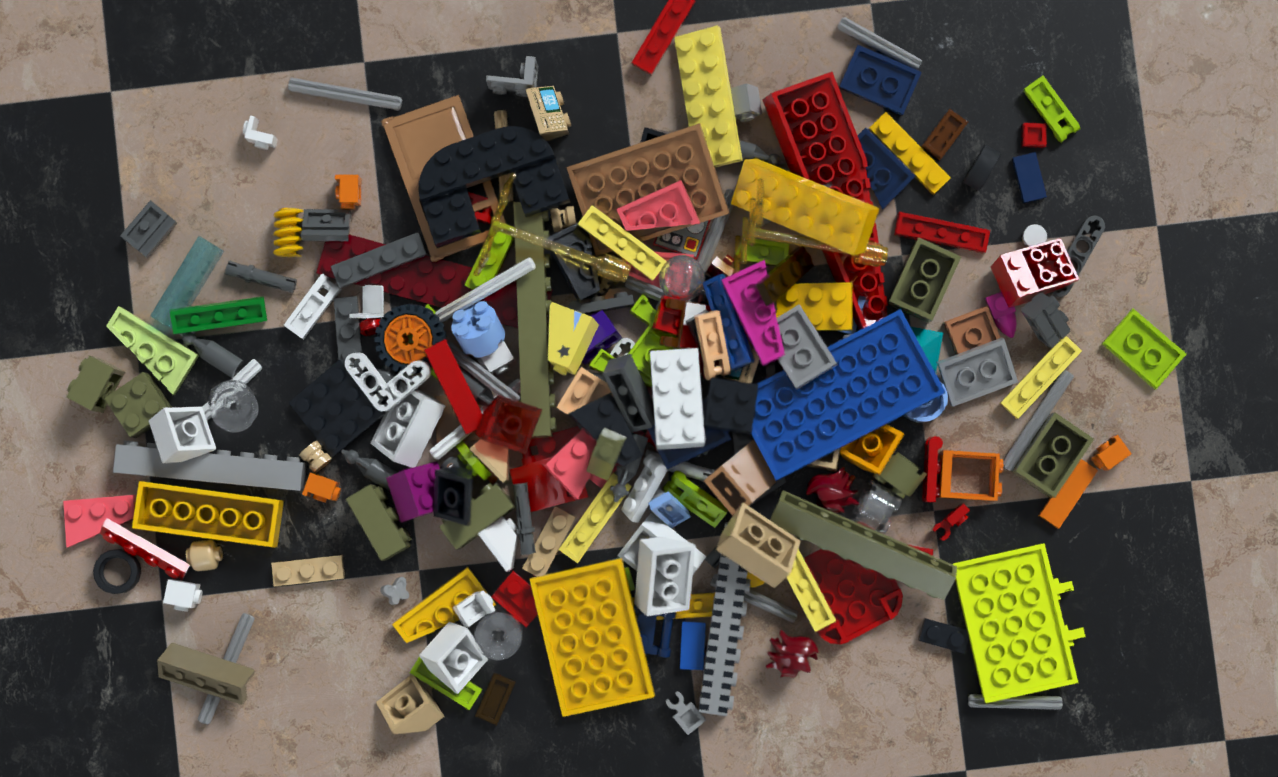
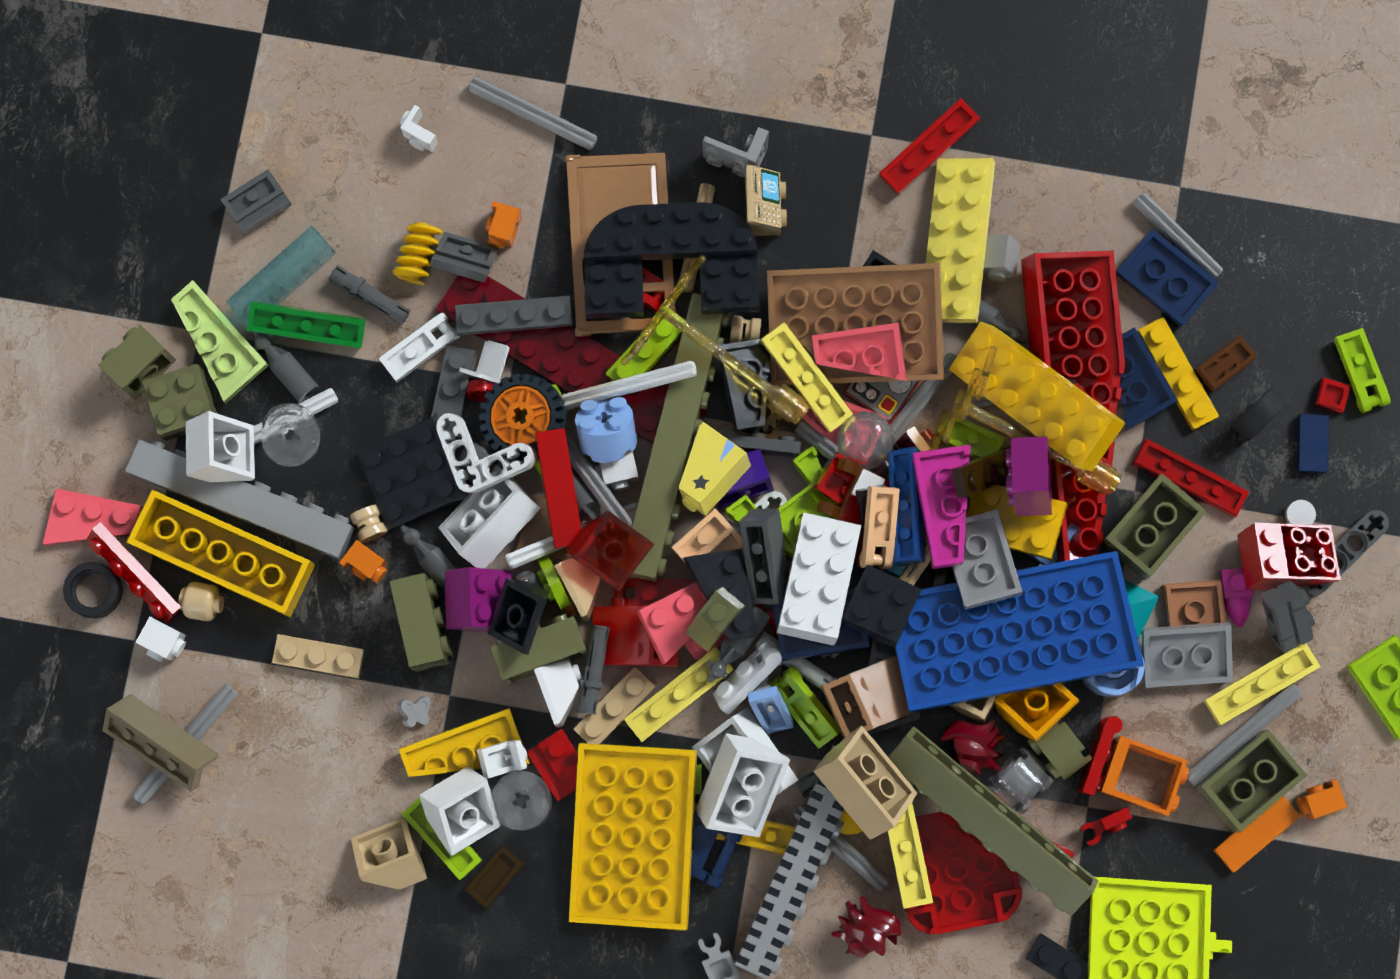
camera: 10 degrees right, 5 degrees down
blue tile [680,621,706,670] -> none
none -> magenta brick [1006,436,1052,516]

